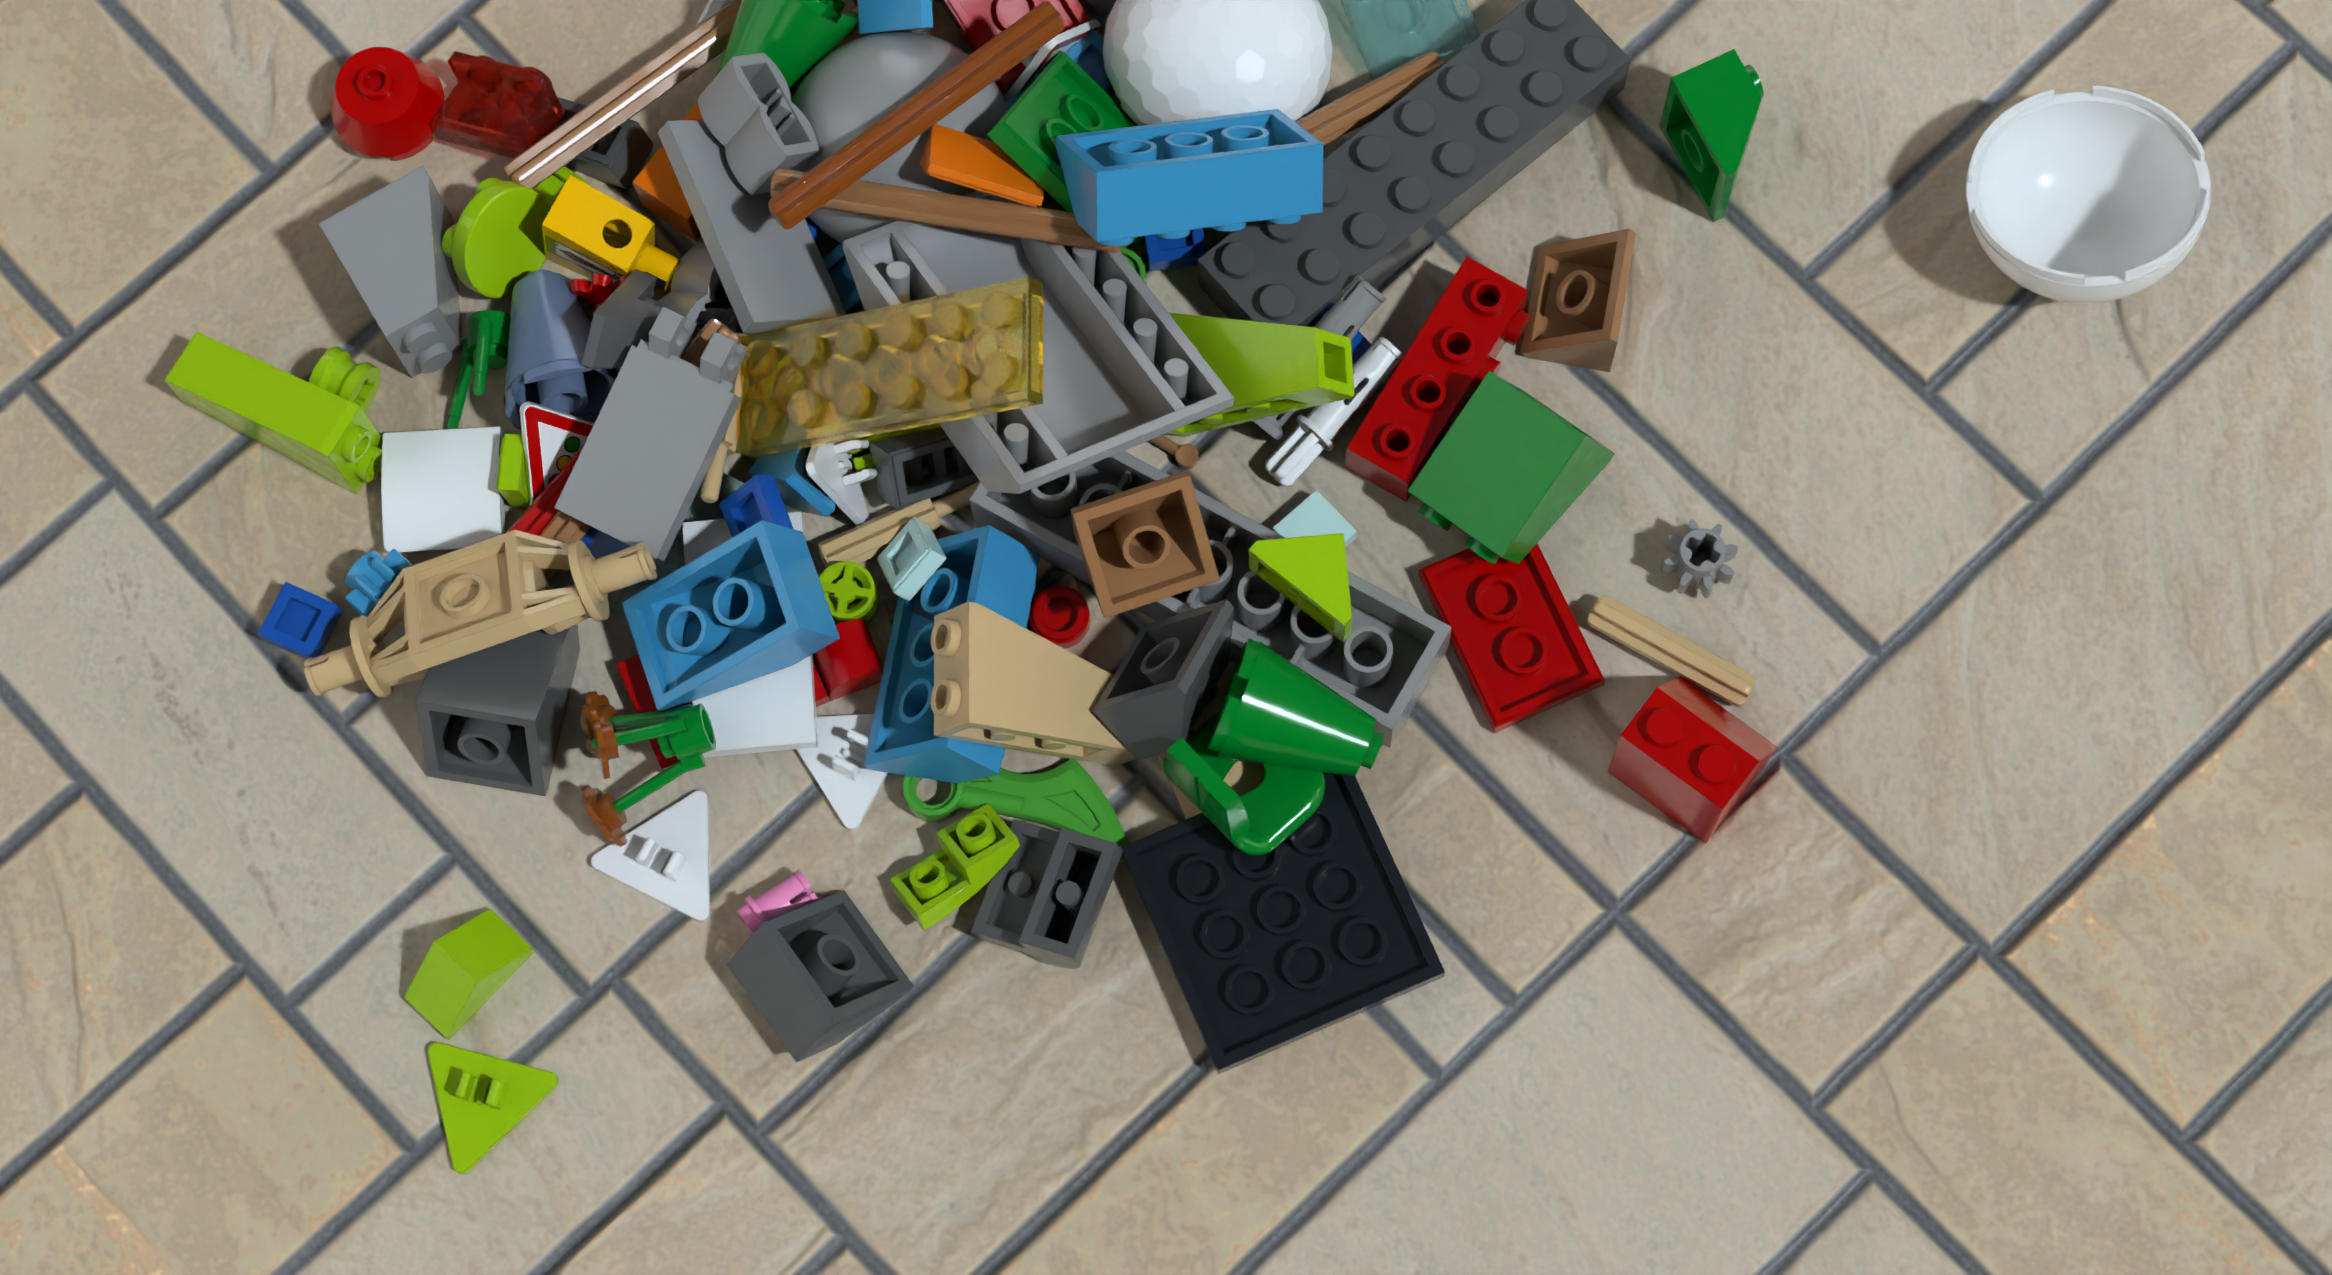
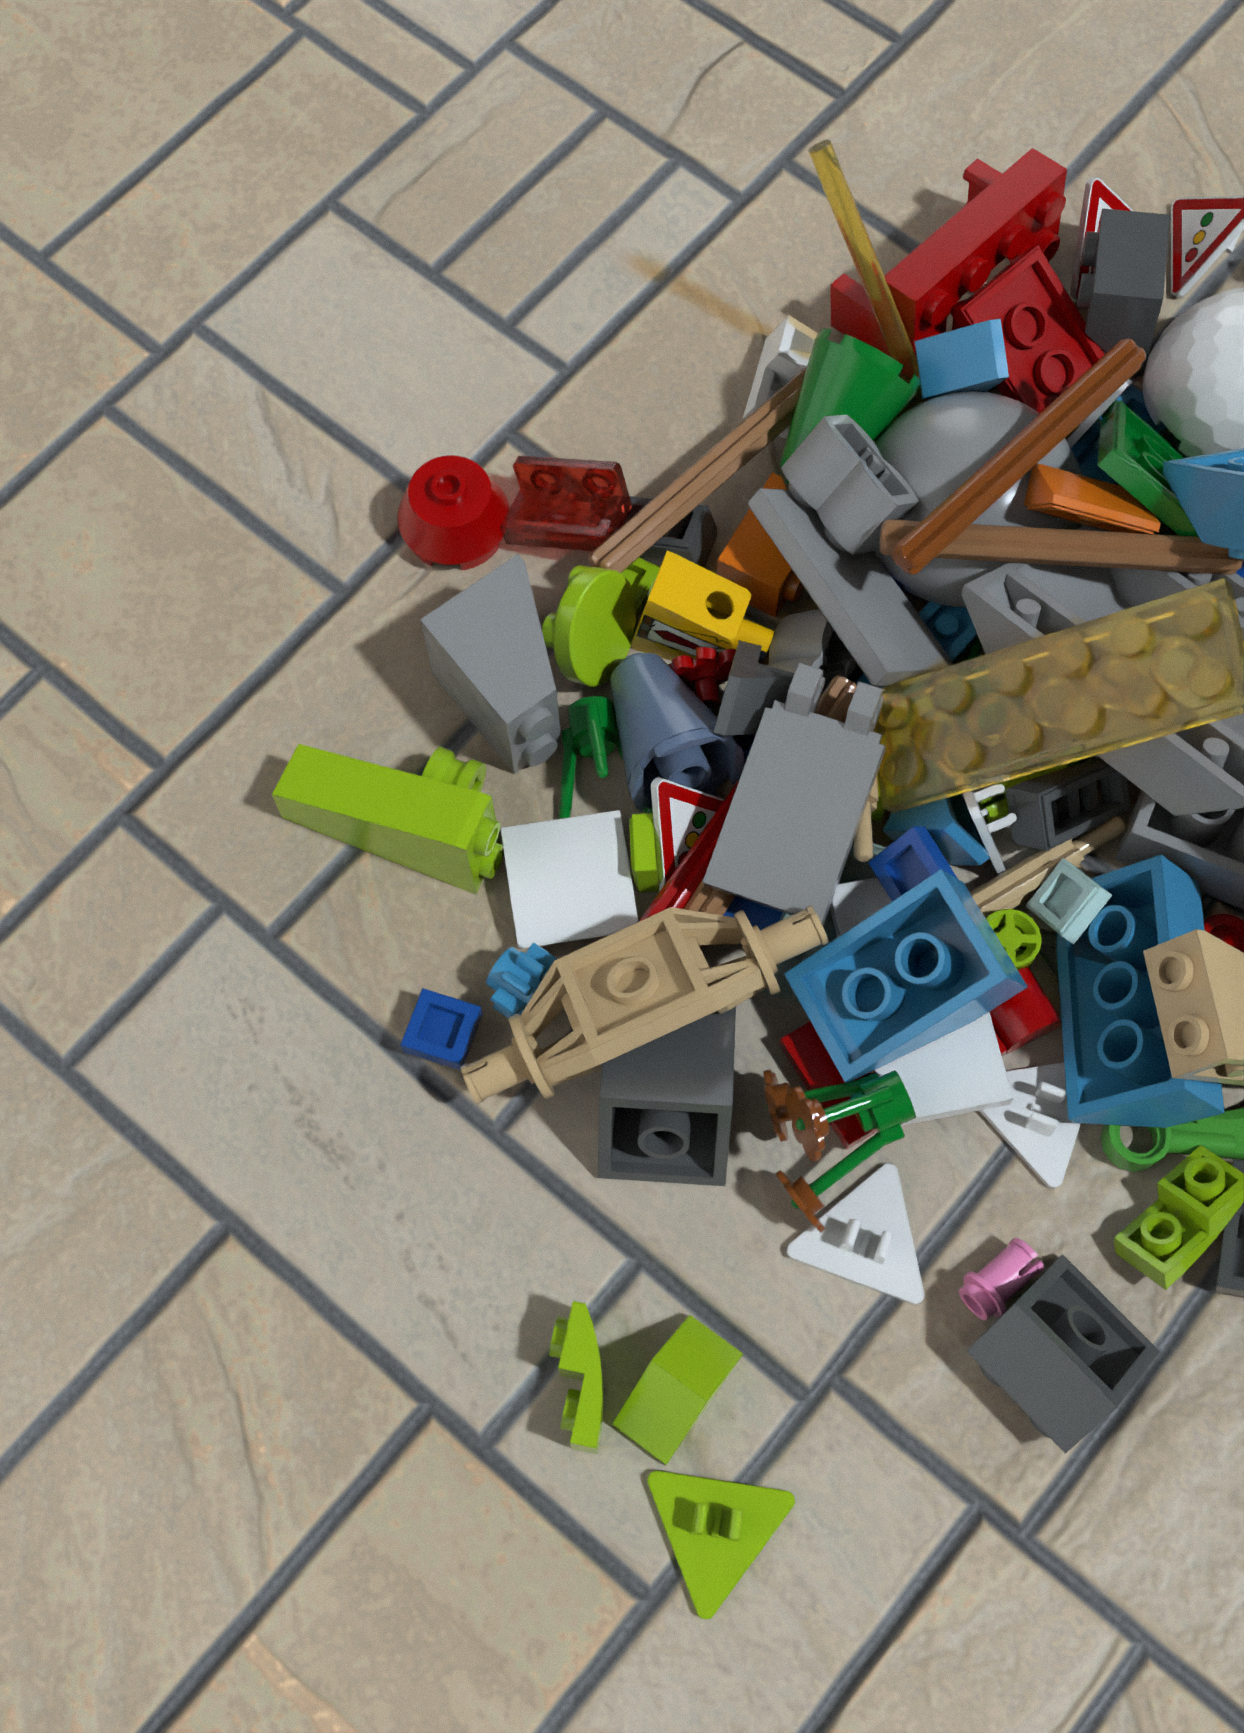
camera: 10 degrees left, 5 degrees down
none -> lime slope [549,1301,604,1454]

